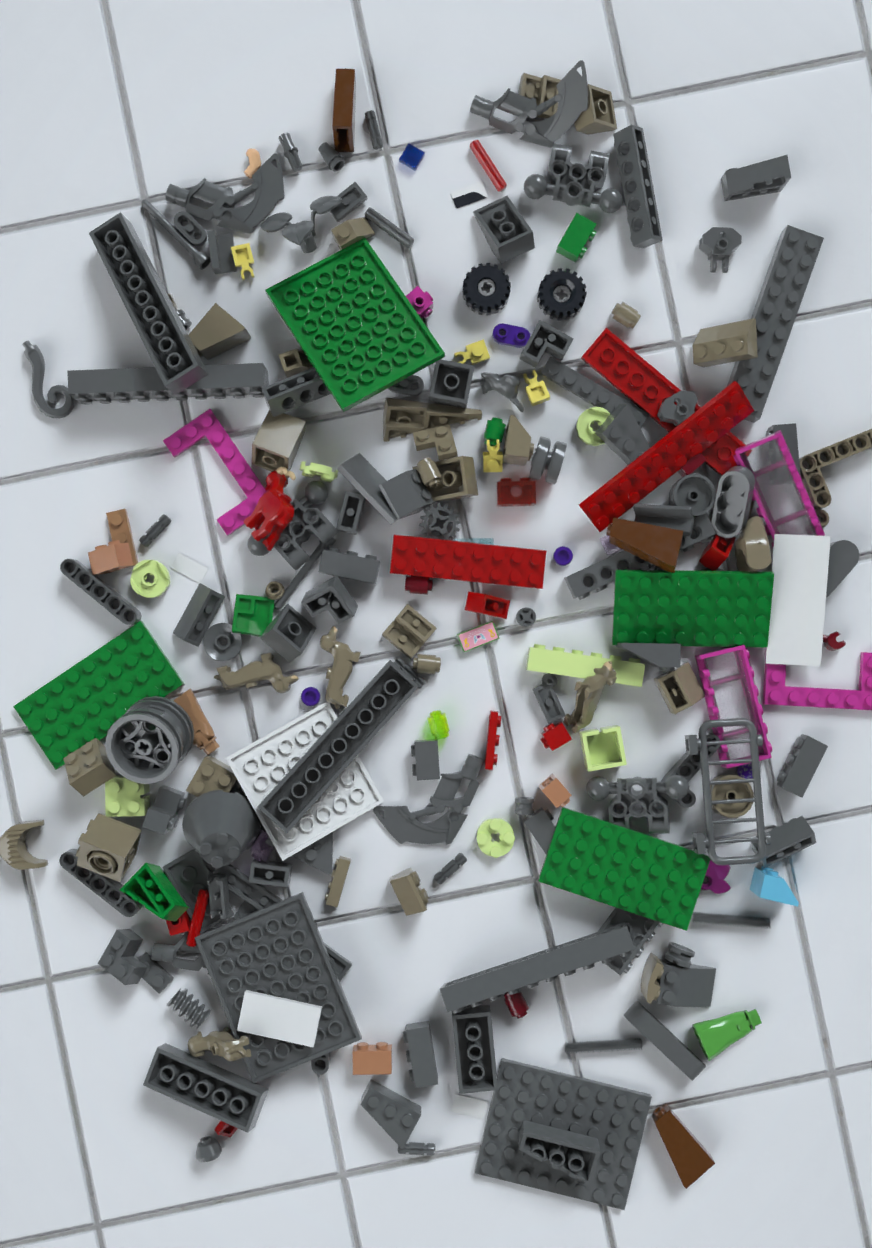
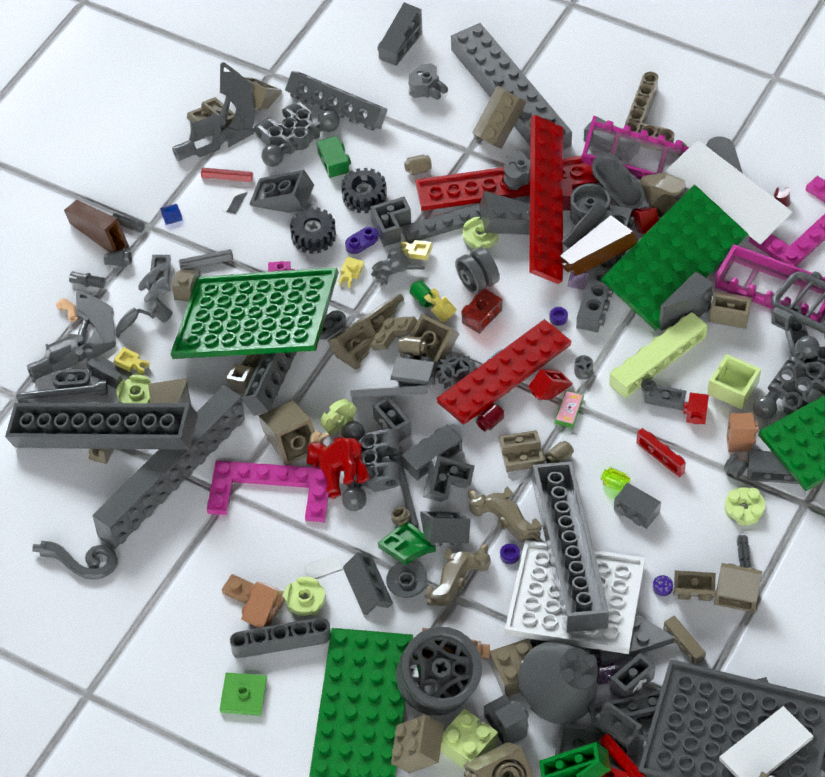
camera: 45 degrees left, 35 degrees down
dark grey axle [139,514,171,547] -> none
dark grey piece [373,754,484,845] -> none
dark grey brick [429,359,474,408] -> none
dark tan slope [503,415,534,466] -> none
dark tan animal [563,661,617,734] -> none
none -> yellowish green plate [116,375,151,403]
none -> bright green plate [219,672,267,716]
none -> dark purple tile [652,575,673,596]
none -> dark tan bracket [673,570,717,601]

